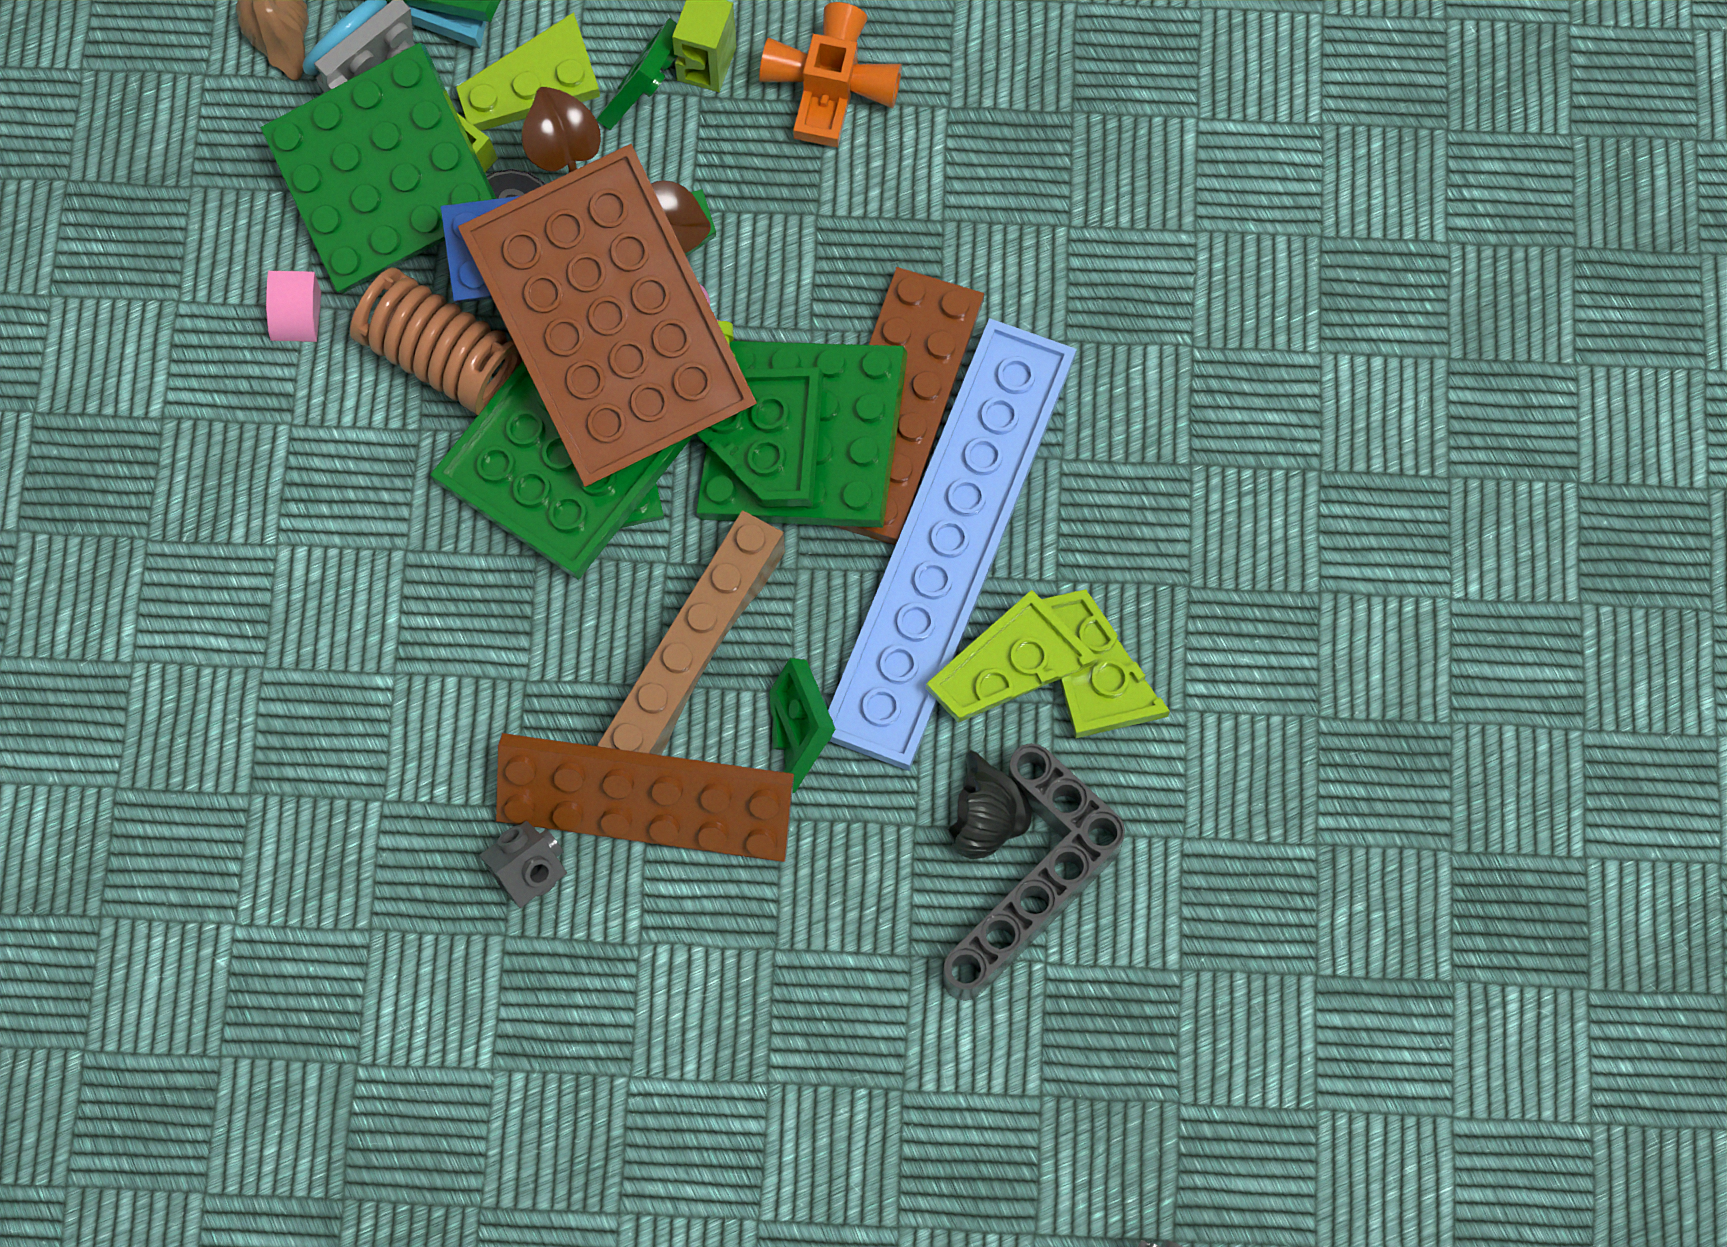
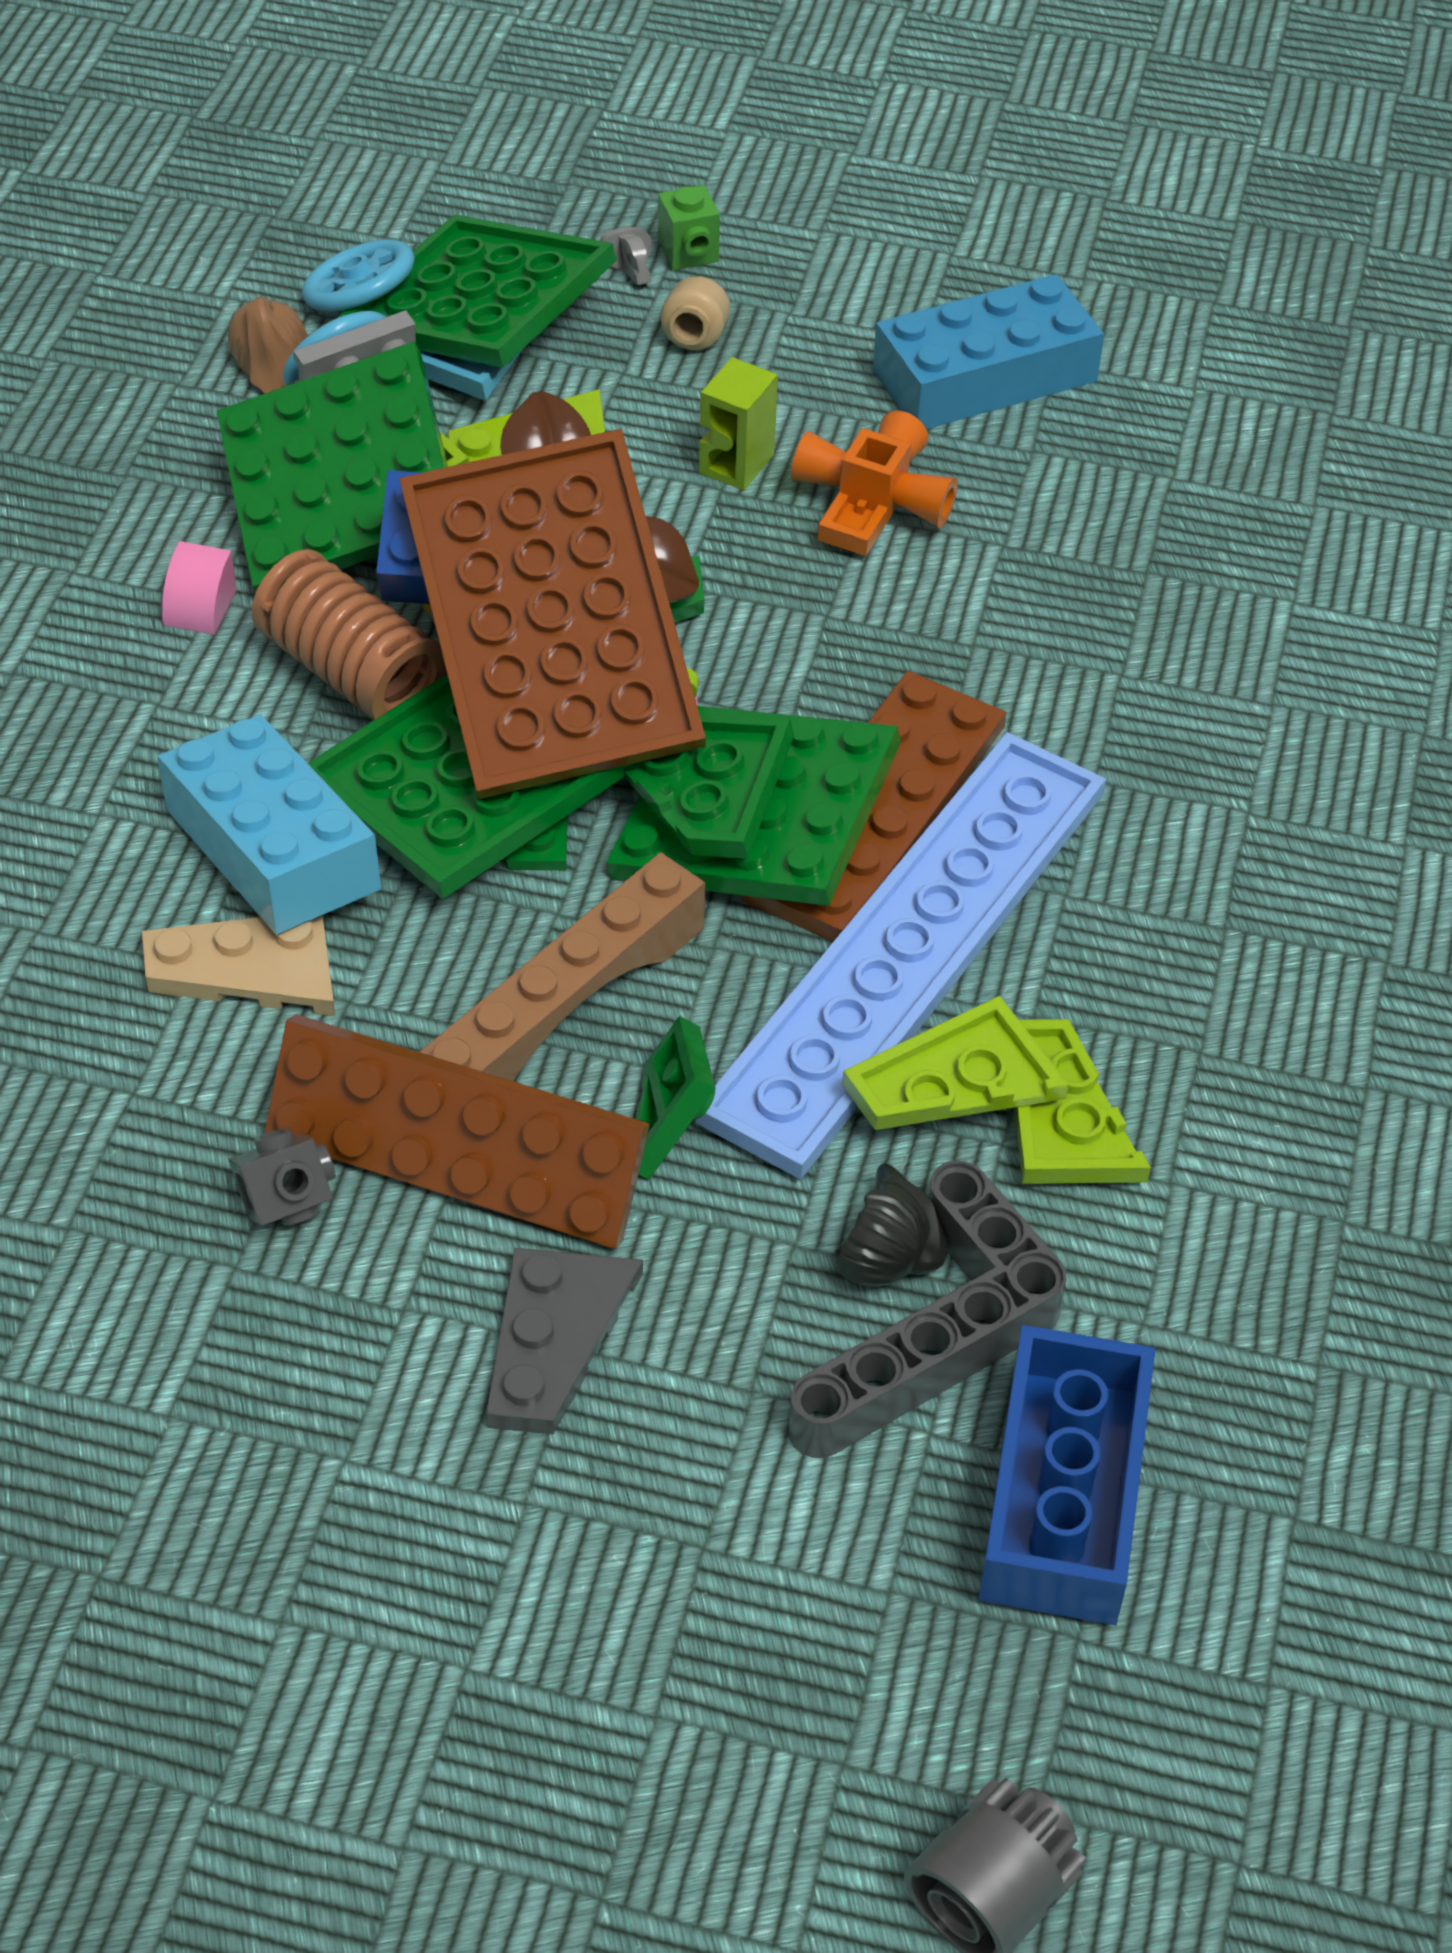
camera: 10 degrees right, 20 degrees down
green wing [596,18,677,130] -> none
none -> tan wing [142,915,335,1016]
none -> medium azure brick [157,714,381,935]
none -> dark grey wing [486,1248,643,1434]
none -> blue brick [978,1325,1156,1625]

